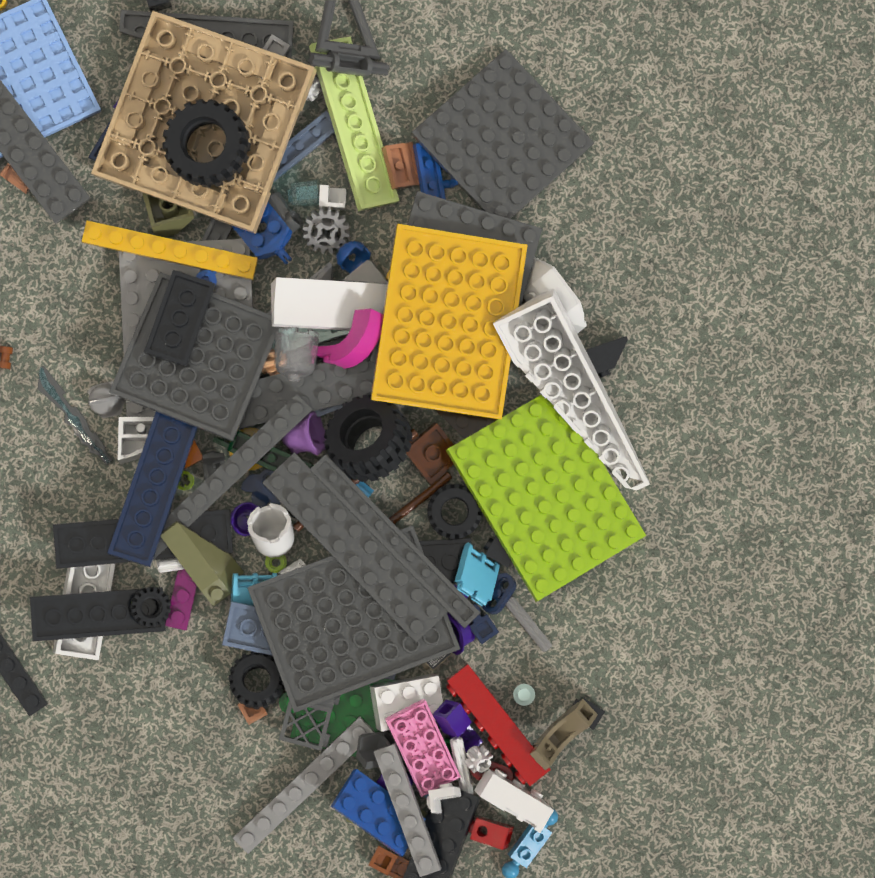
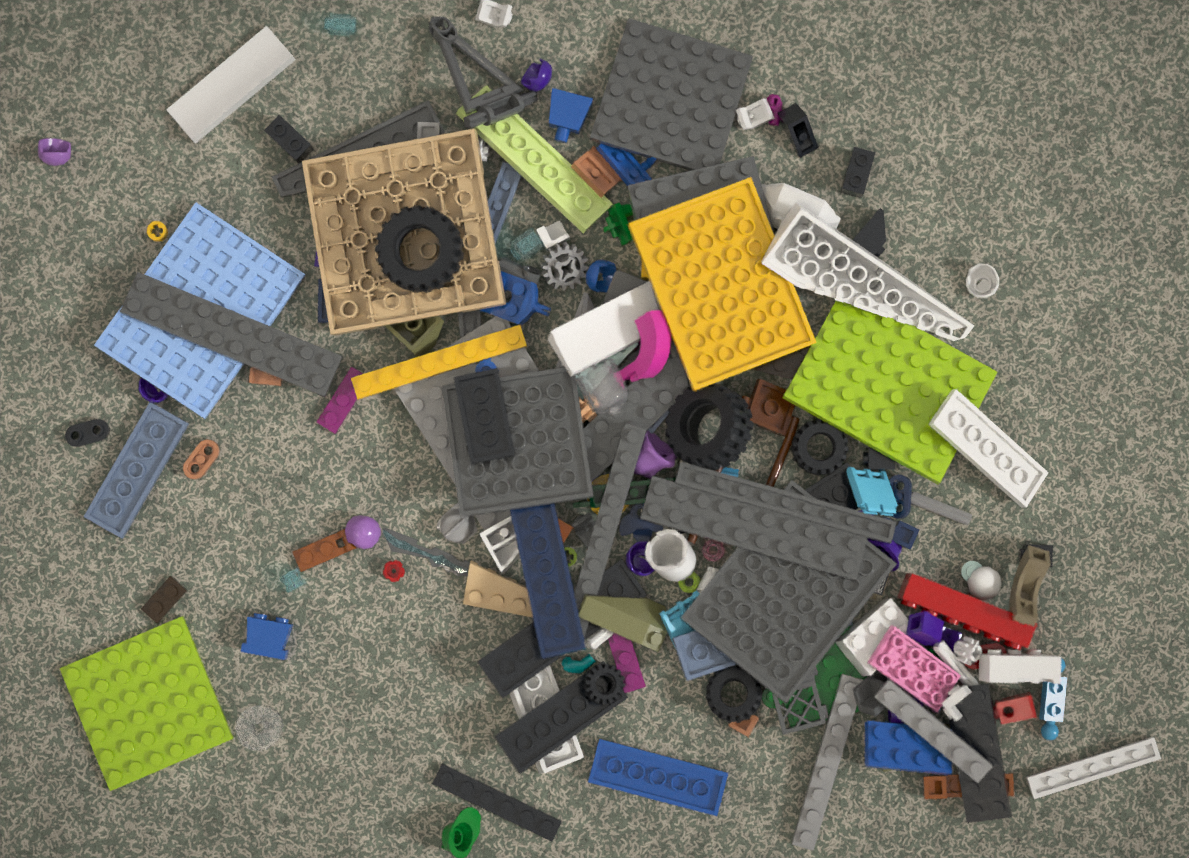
camera: 25 degrees left, 0 degrees up
none -> magenta plate [317,366,363,434]
none -> medium lavender hair [345,515,381,549]
none -> red plate [383,560,405,582]
none -> tan wing [463,561,533,617]
none -> dark purple hair [520,59,552,92]
none -> blue torso [549,88,593,143]
none -> teal arm [561,654,596,674]
none -> blue plate [588,738,728,816]
none -> green hips [603,202,633,246]
none -> clear pink plate [702,540,724,562]
none -> white bracket [736,98,775,130]
none -> magenta arm [767,94,783,127]
none -> black slope [777,103,819,158]
none -> black brick [840,147,876,198]
none -> white plate [929,389,1048,508]
none -> white hair [966,263,999,299]
none -> white hair [967,567,1001,600]

